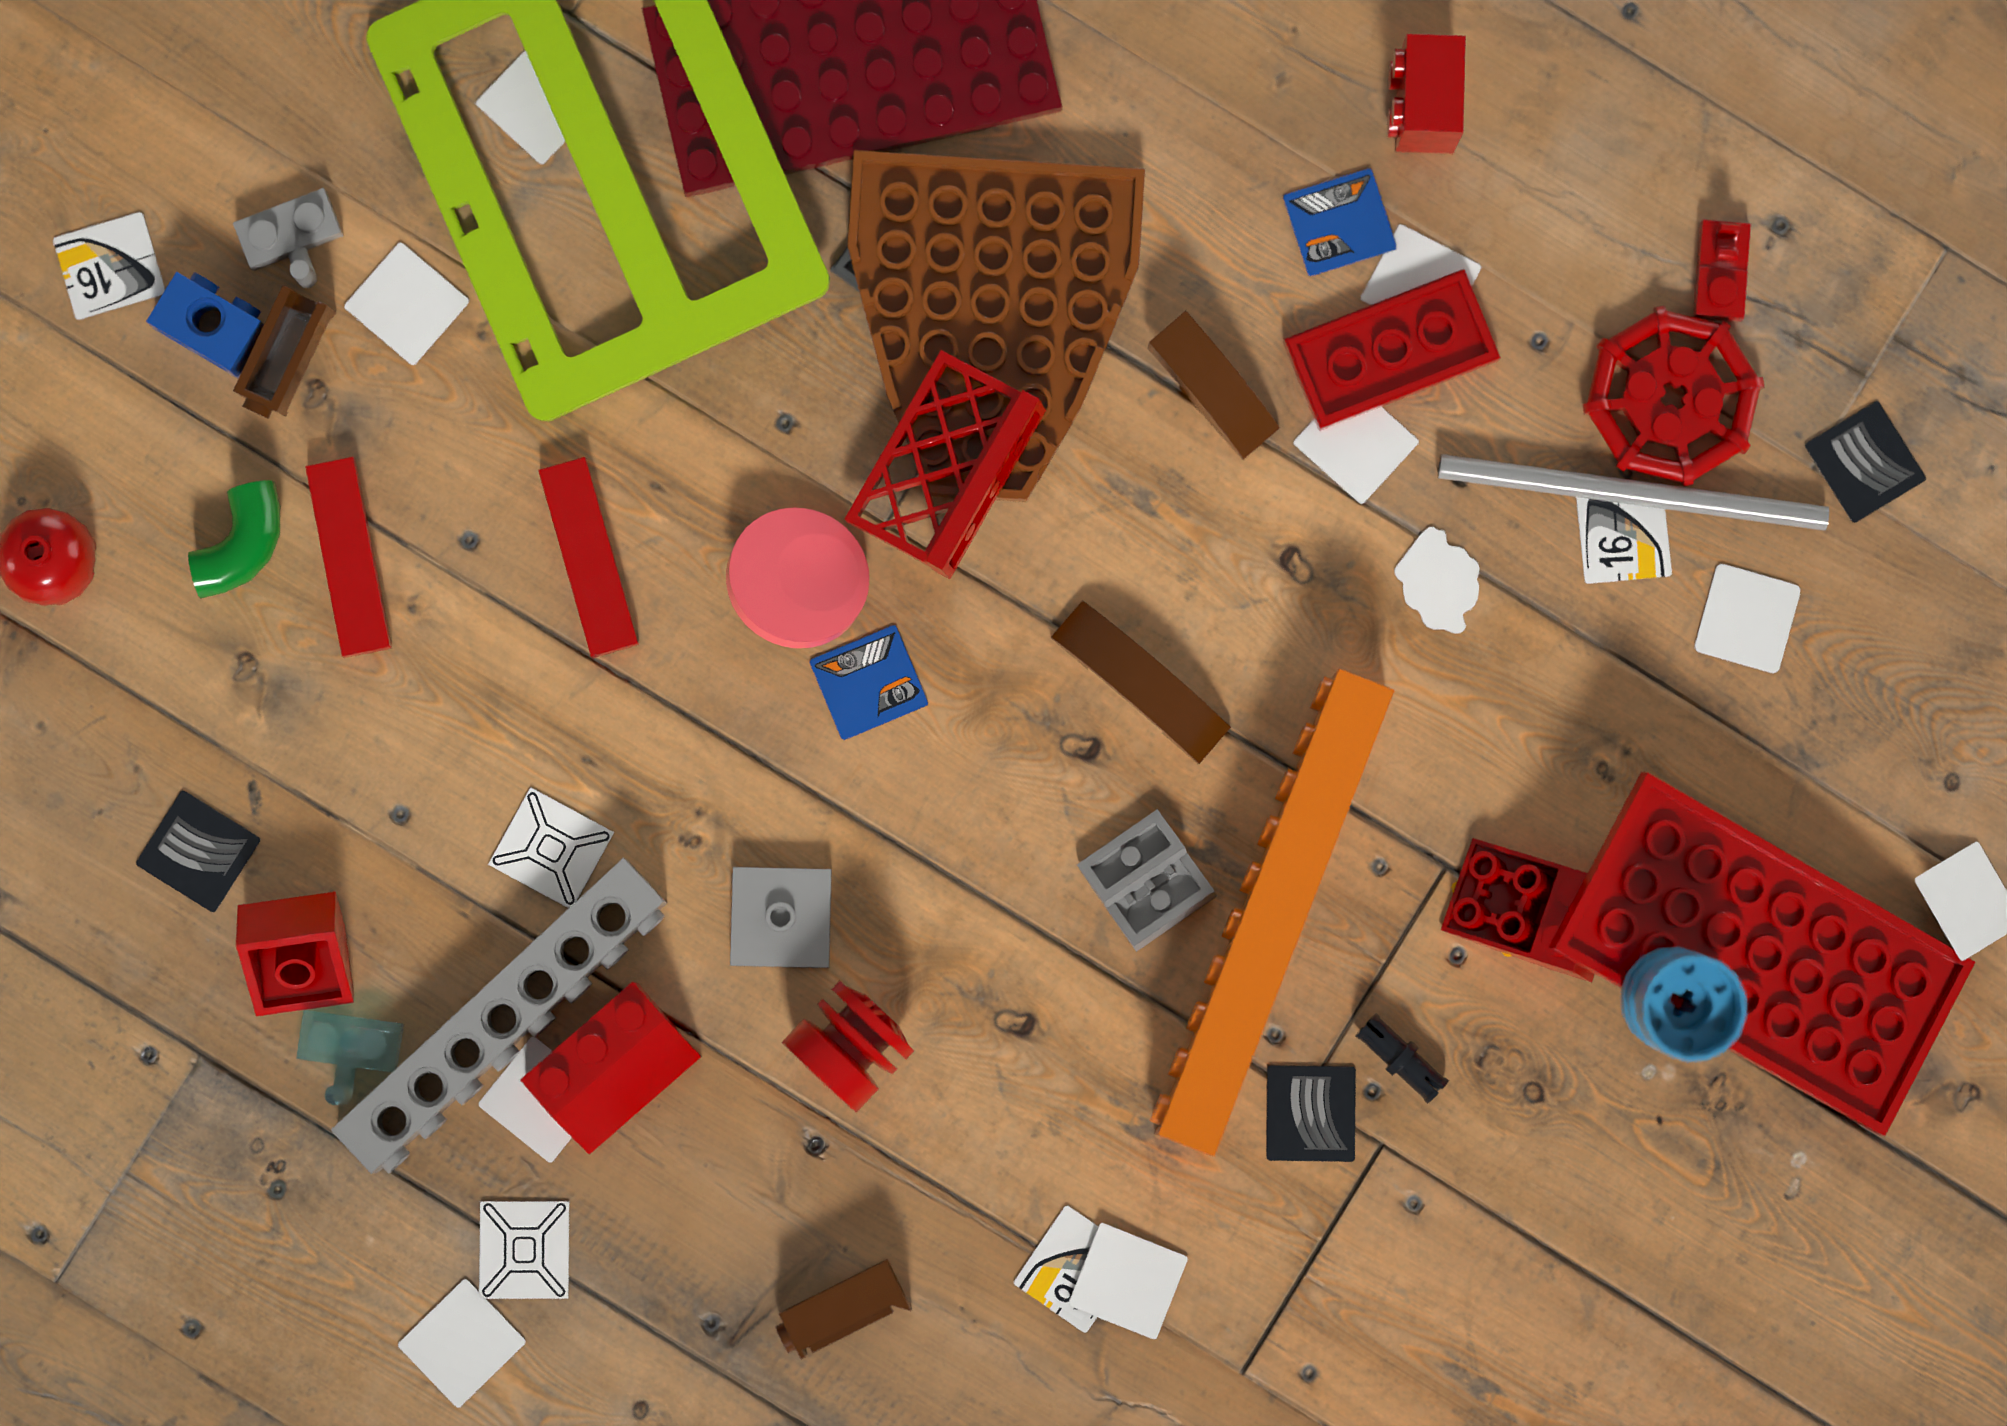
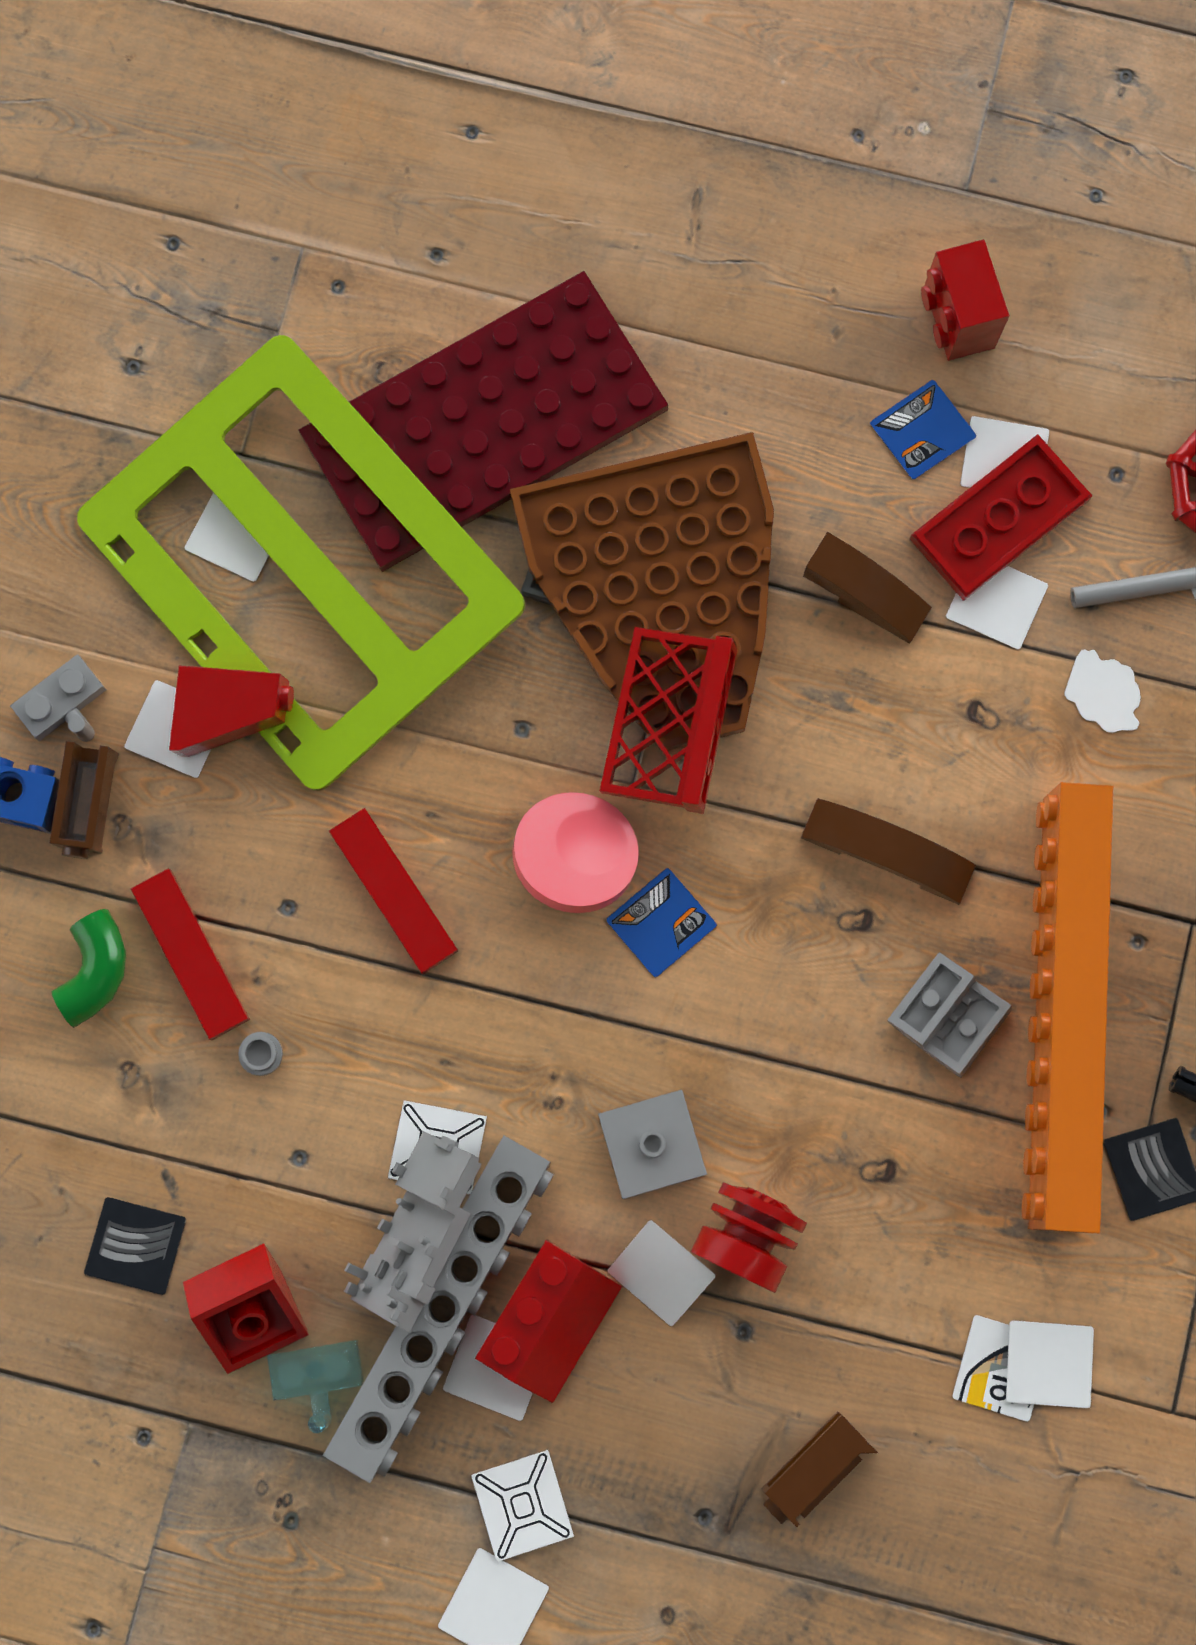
camera: 15 degrees left, 5 degrees down
none -> red slope [169,665,294,757]
none -> light grey plate [238,1032,283,1076]
none -> light grey piece [344,1131,482,1333]
none -> white sticker [608,1220,716,1326]

